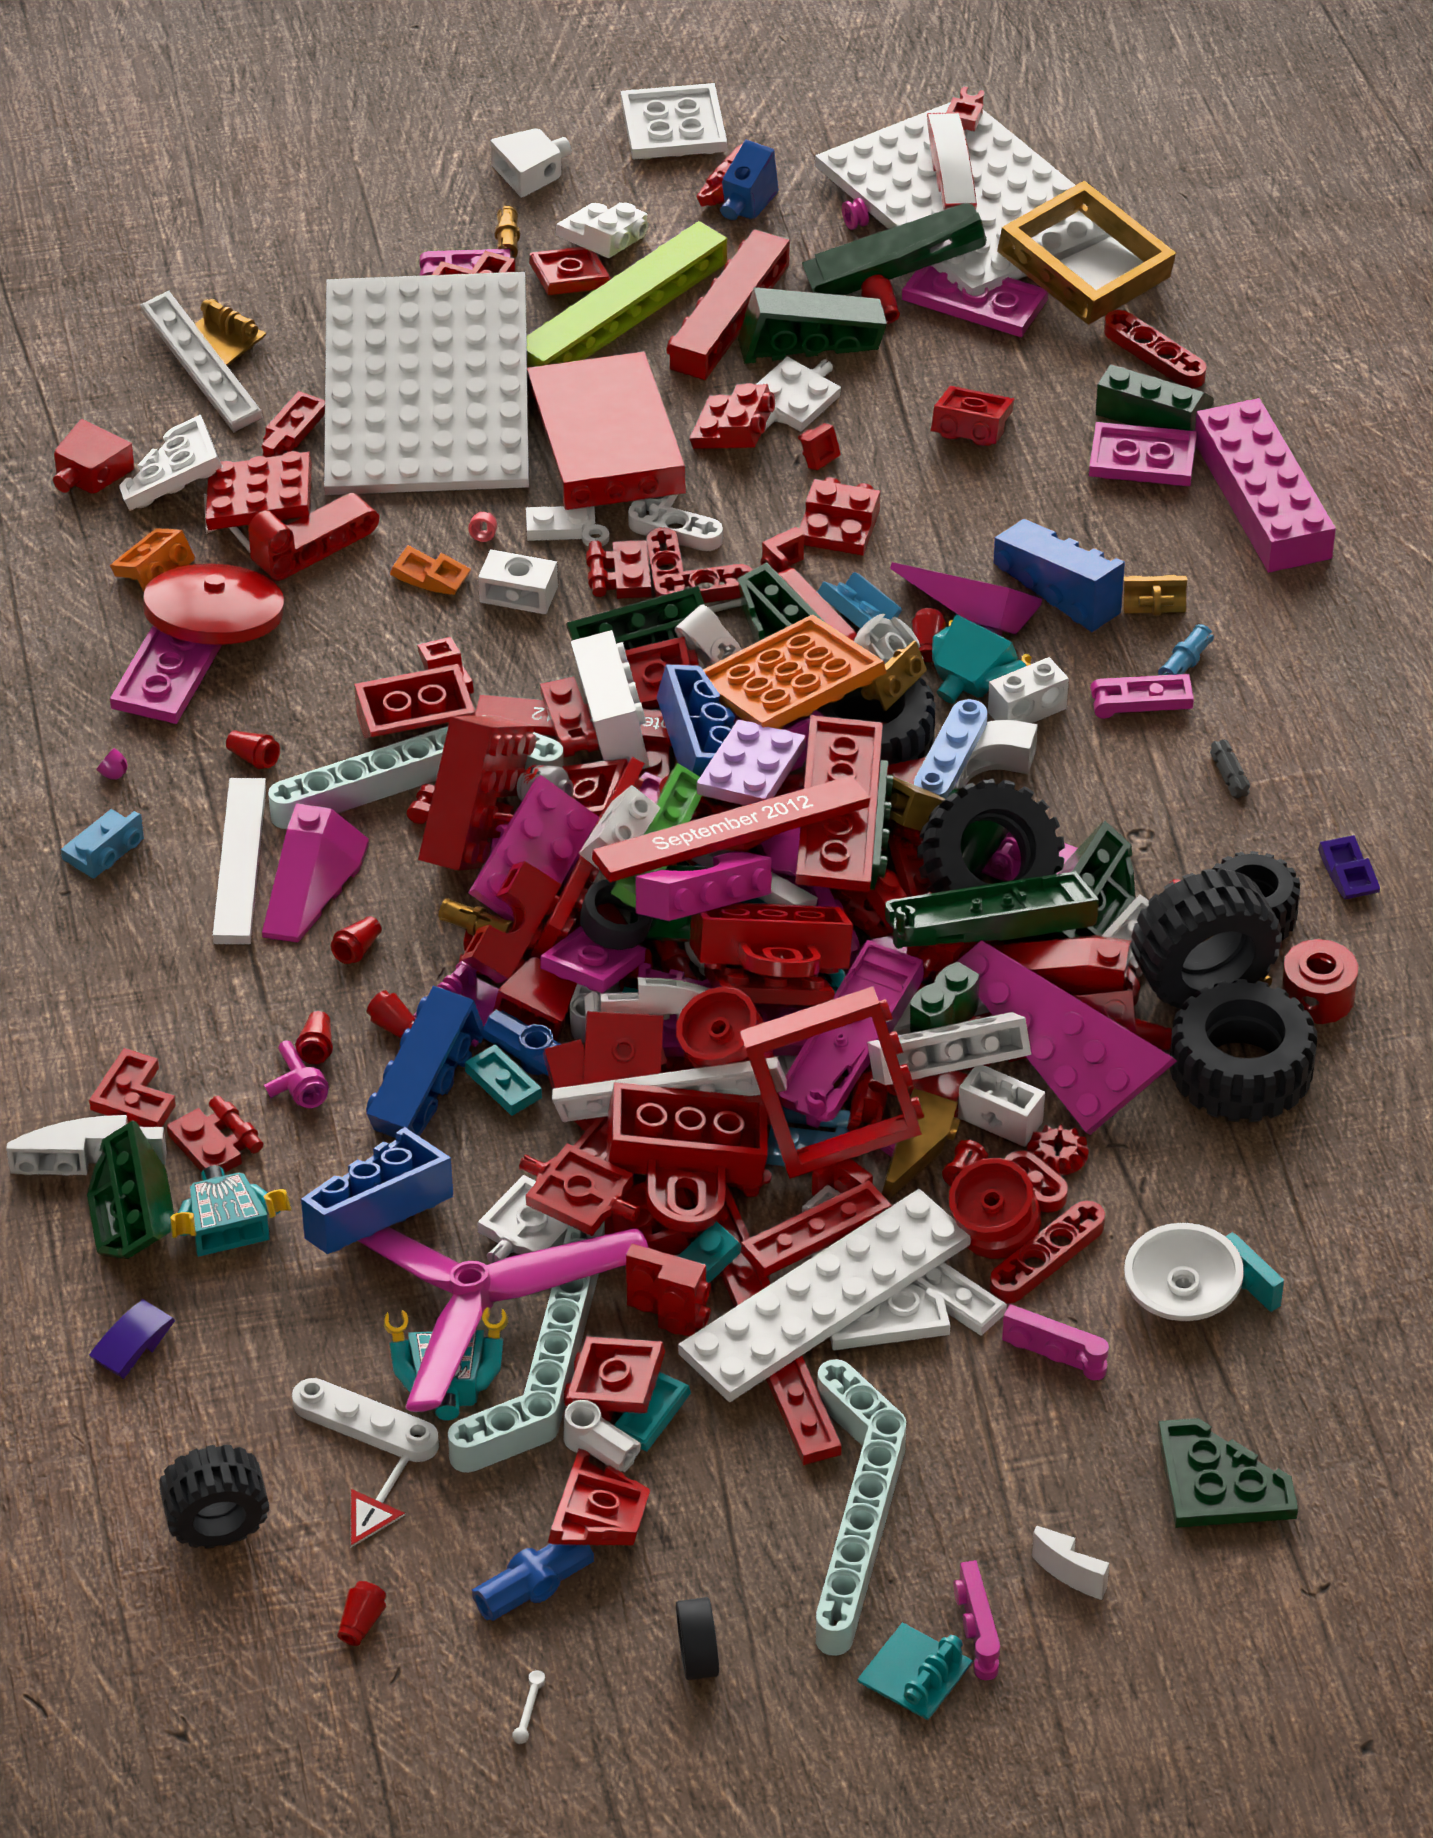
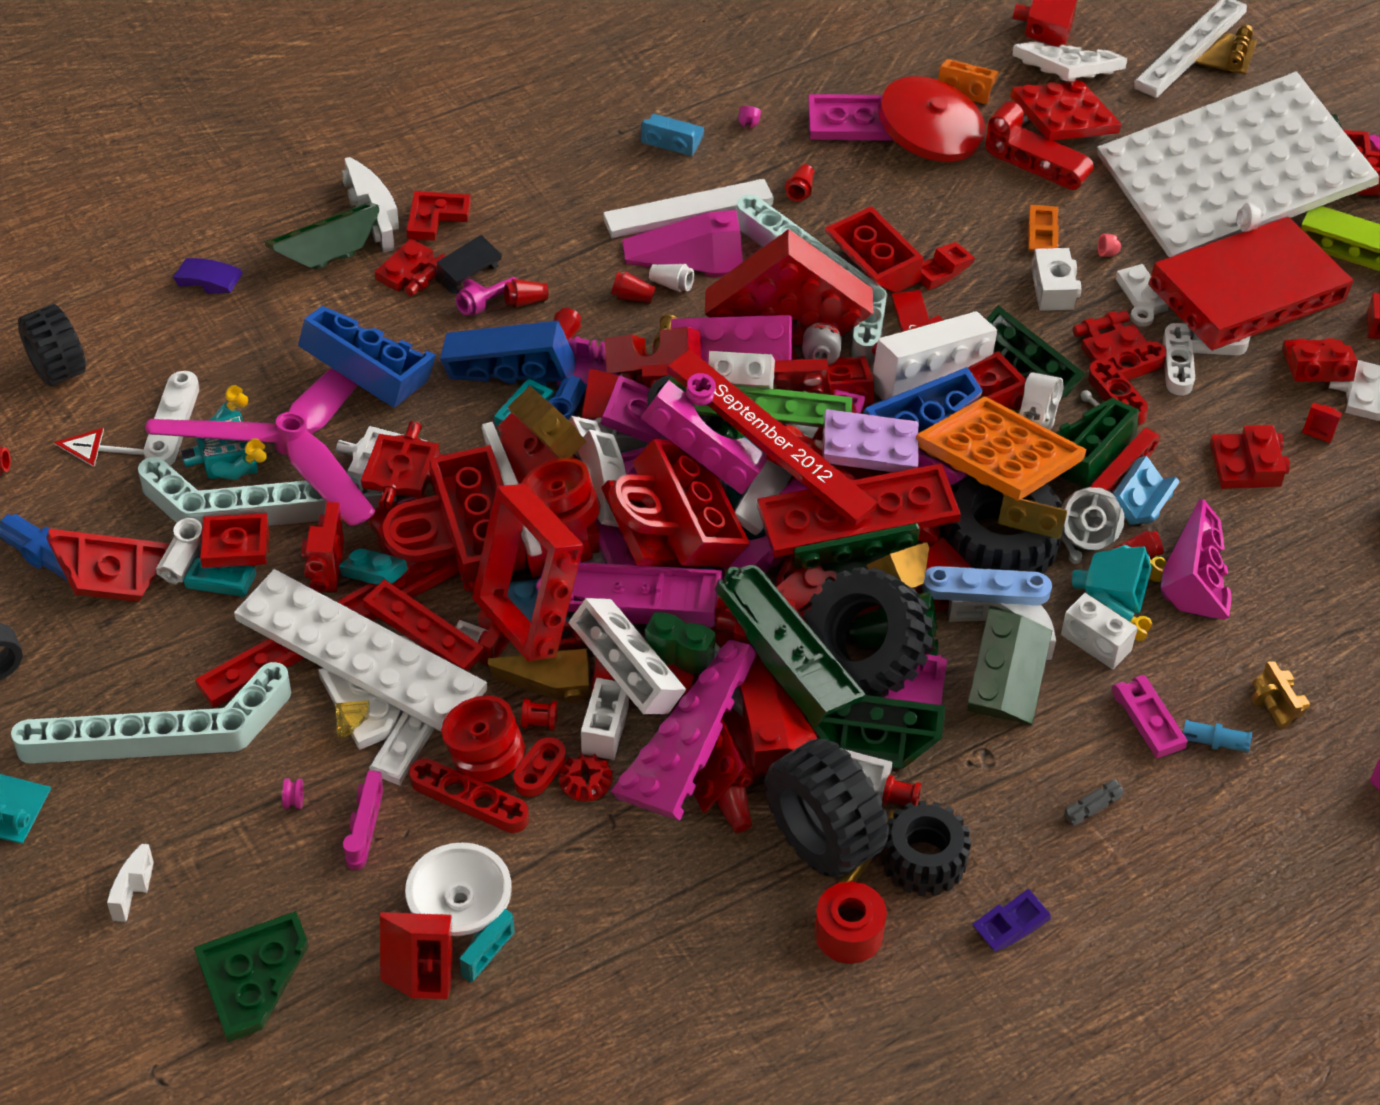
camera: 70 degrees right, 5 degrees up
torso [170,1165,292,1257] -> none
red hinge [262,391,325,458] -> none
red bracket [760,527,804,573] -> none
dark pink plate [953,1560,1000,1680] -> none
blue wedge [993,519,1125,632] -> none
black tyre [1170,979,1317,1122] -> none
none -> dark pink bush [282,778,304,809]
none -> clear yellow tile [335,700,370,738]
none -> red slope [380,912,452,999]
none -> black hinge [435,235,502,294]
none -> pearl gold slope [507,386,587,459]
none -> white cone [649,264,694,293]
none -> dark pink bush [686,373,716,405]
none -> dark green slope [967,608,1053,725]
none -> white plate [1236,203,1261,232]

